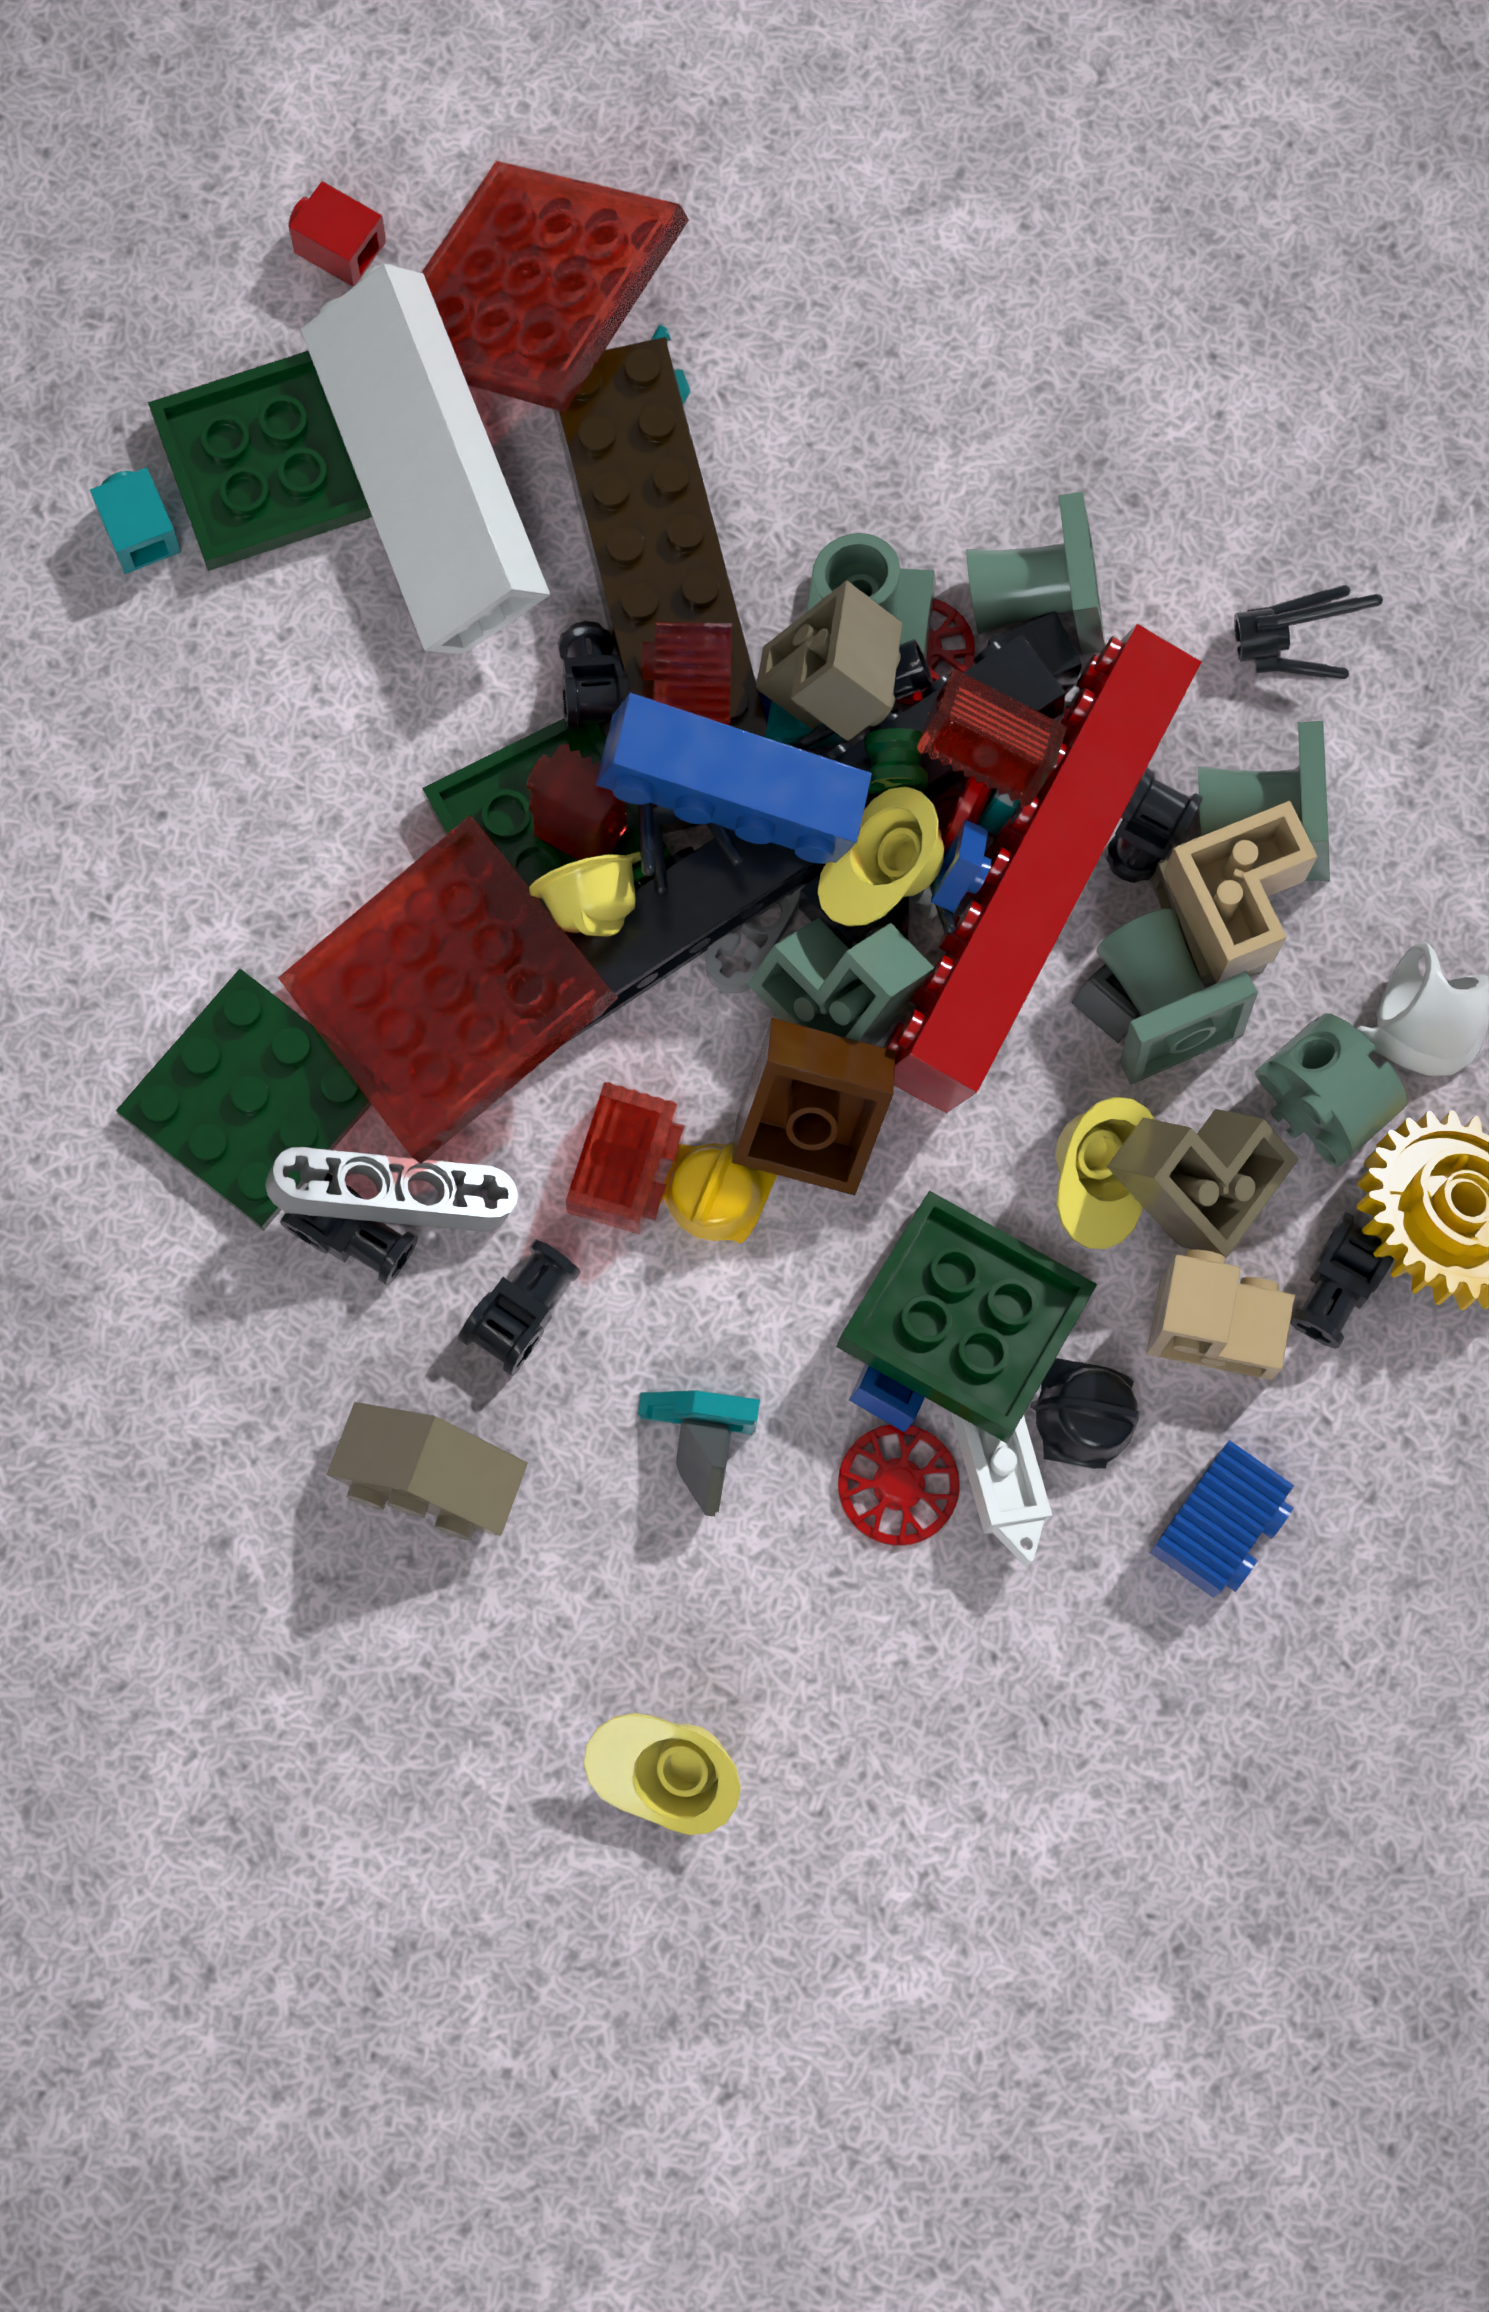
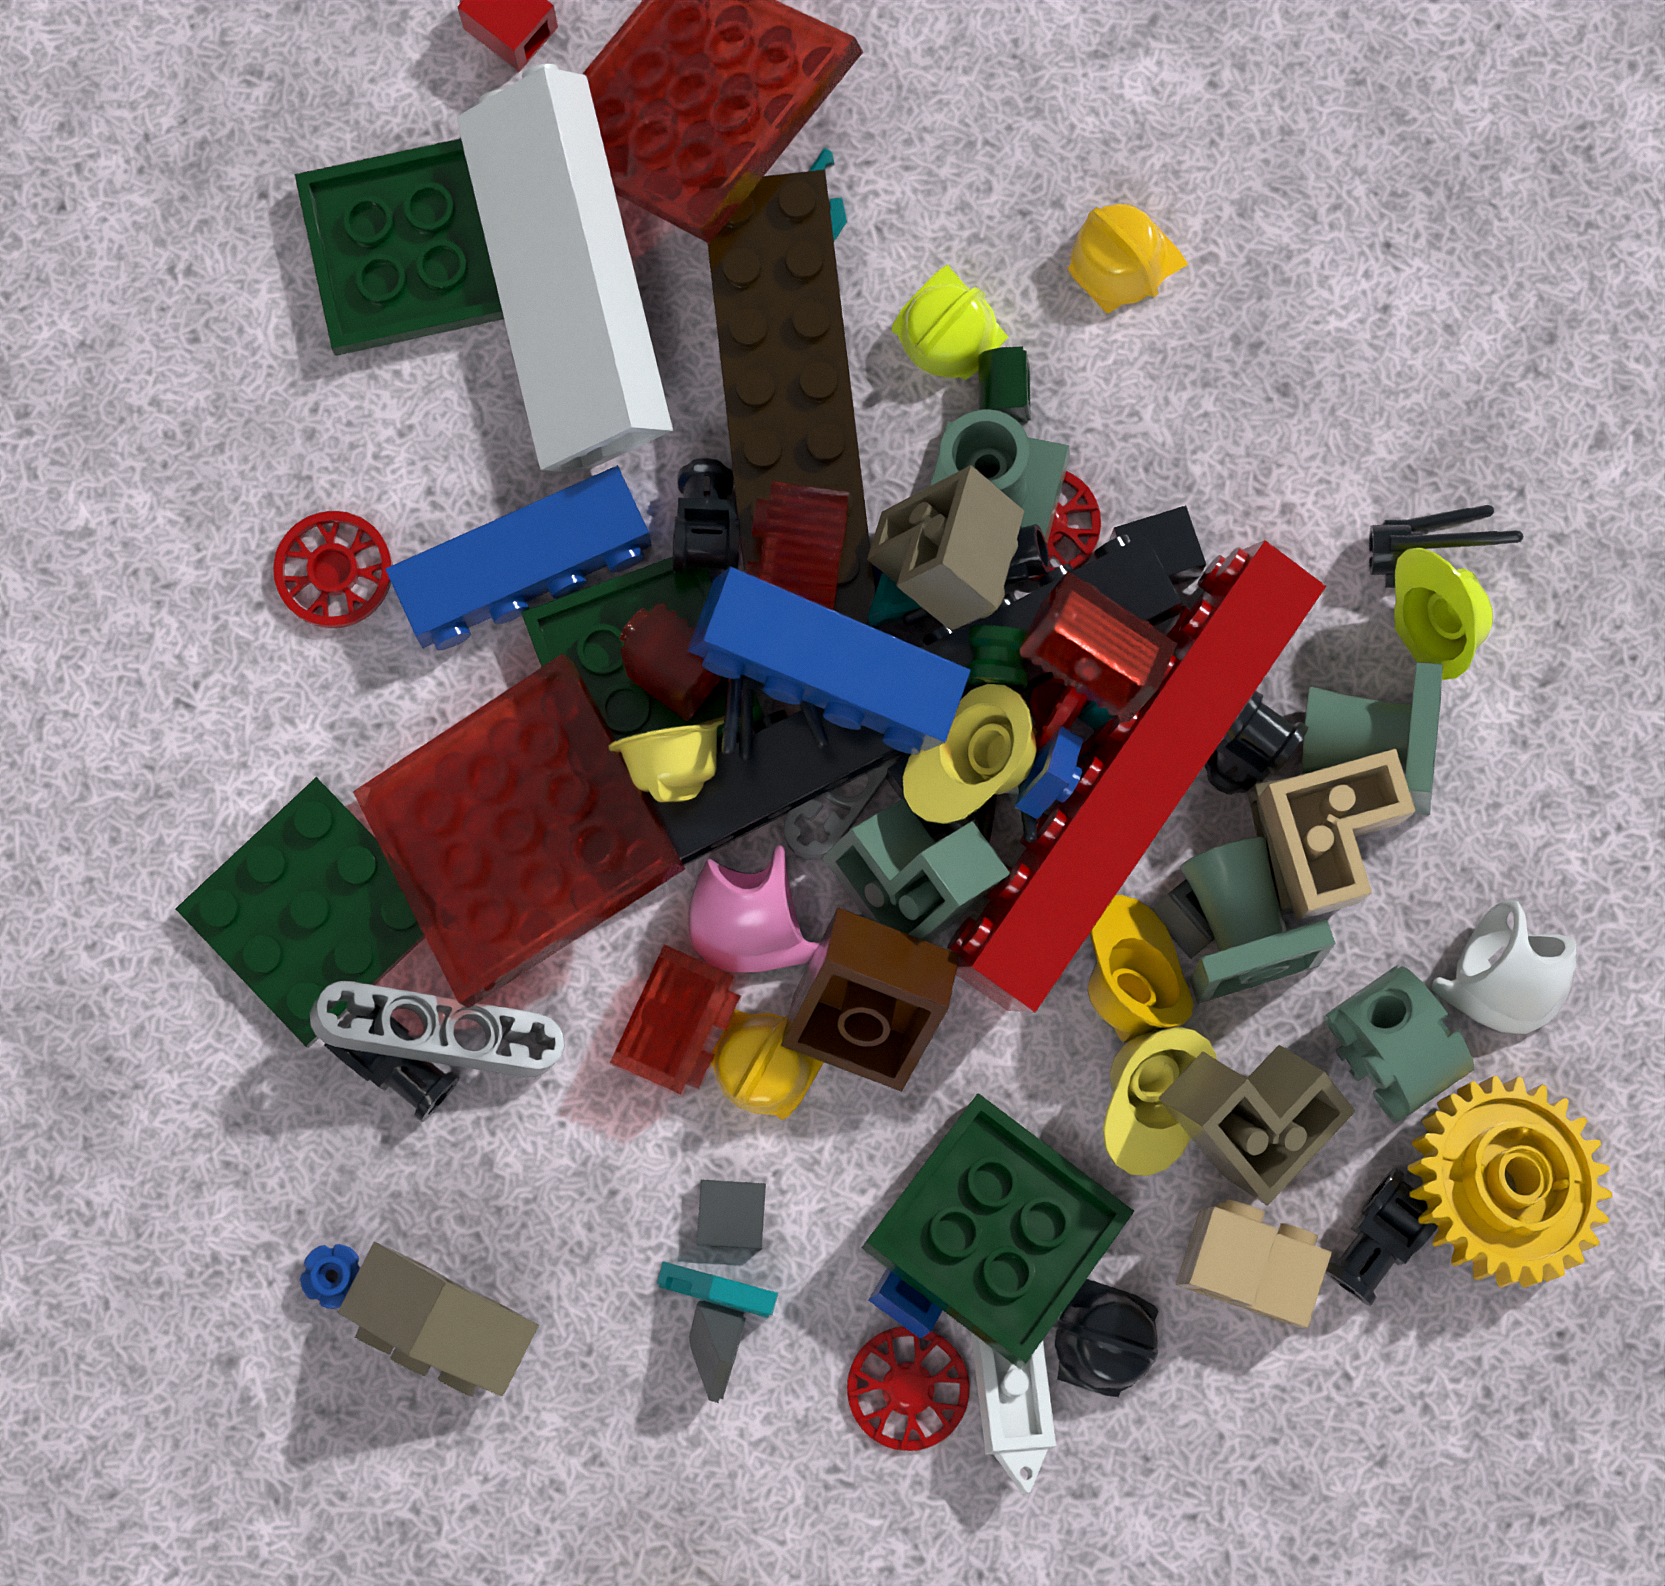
camera: 10 degrees right, 5 degrees up
teal brick [89,467,181,575] -> none
black connector [458,1239,581,1376] -> none
sand green plant [966,491,1106,654] -> none
blue brick [1149,1440,1294,1598] -> none
none -> red wheel [273,511,393,628]
none -> blue plate [300,1244,361,1309]
none -> blue brick [385,465,652,650]
none -> bright pink piece [688,845,819,973]
none -> dark grey tile [697,1179,766,1249]
none -> neon yellow piece [892,264,1008,381]
none -> dark green brick [978,346,1031,423]
none -> yellow piece [1067,204,1189,314]
none -> yellow piece [1087,894,1194,1042]
none -> neon yellow piece [1394,548,1493,680]

